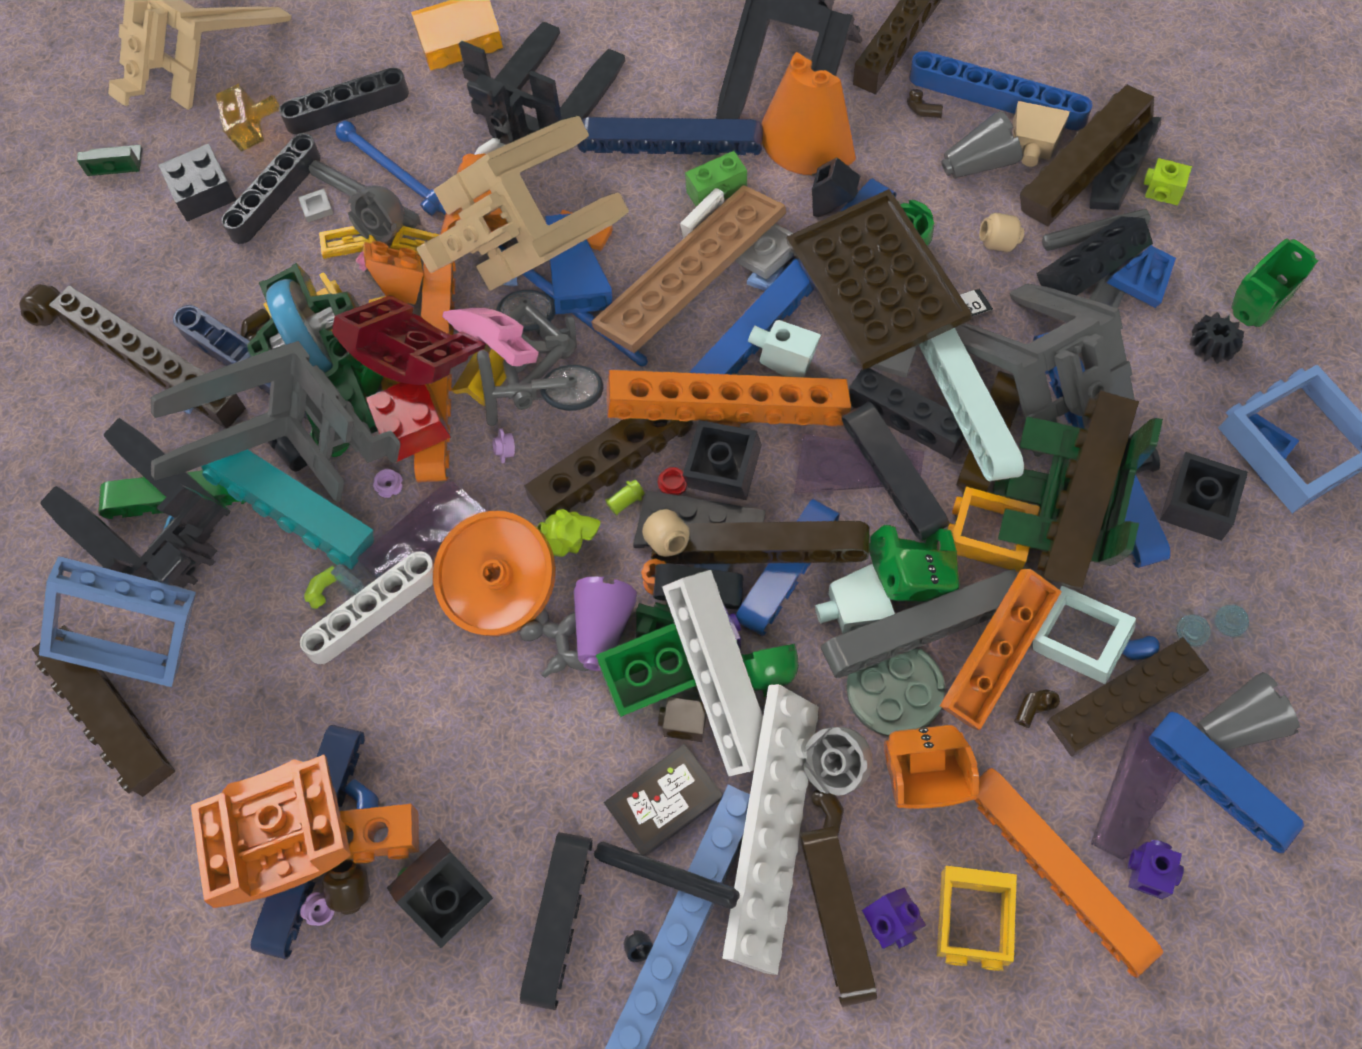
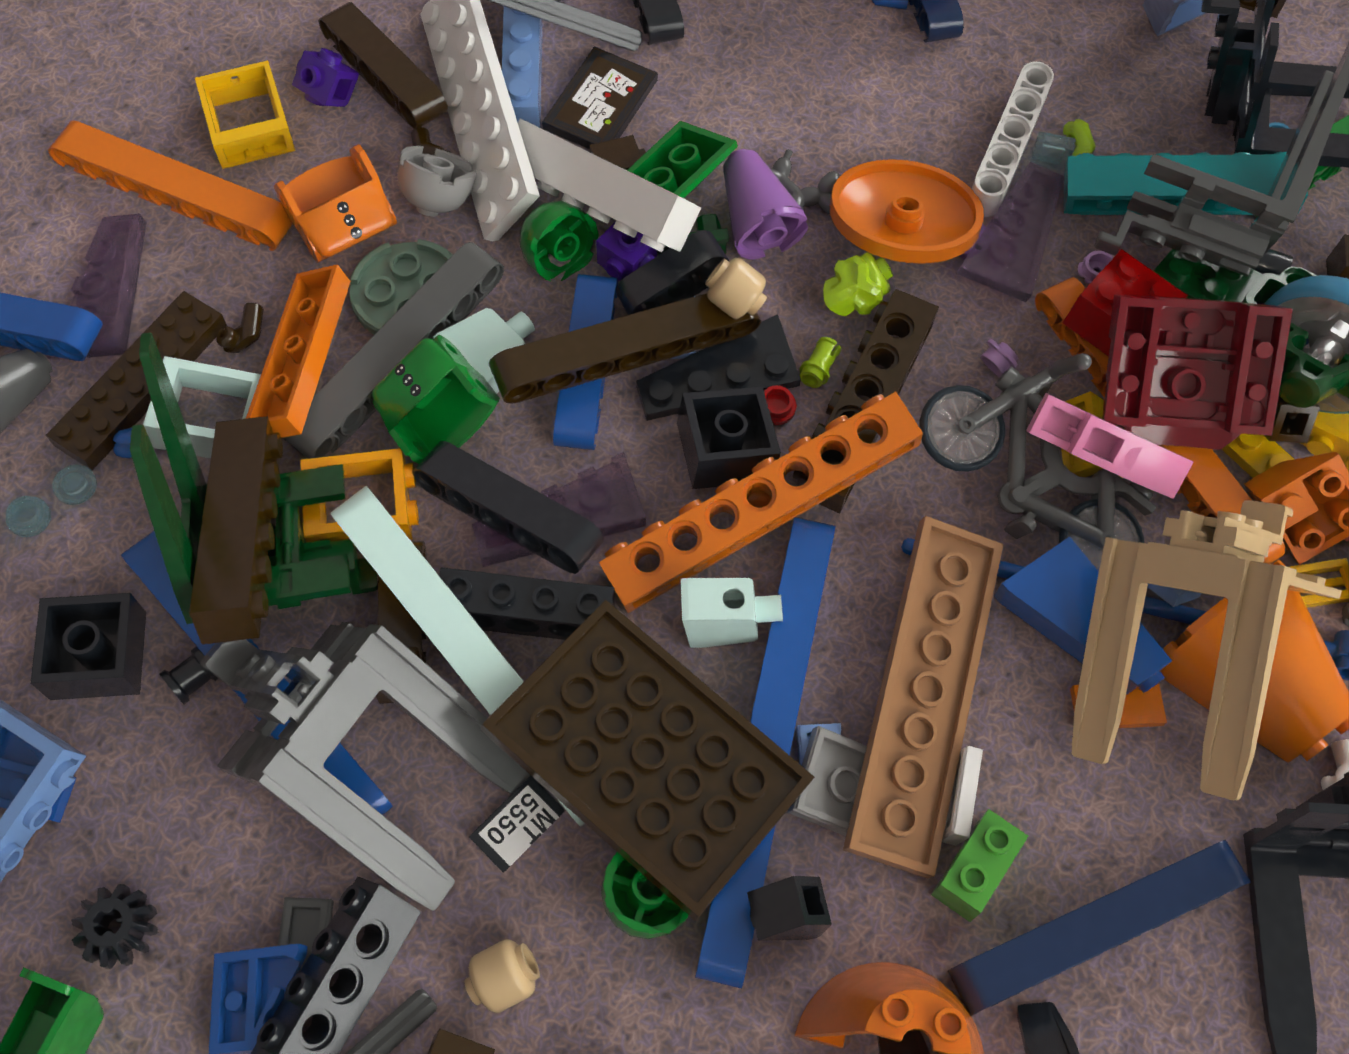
camera: 145 degrees right, 0 degrees up
dark purple brick [1128,840,1184,899] -> none

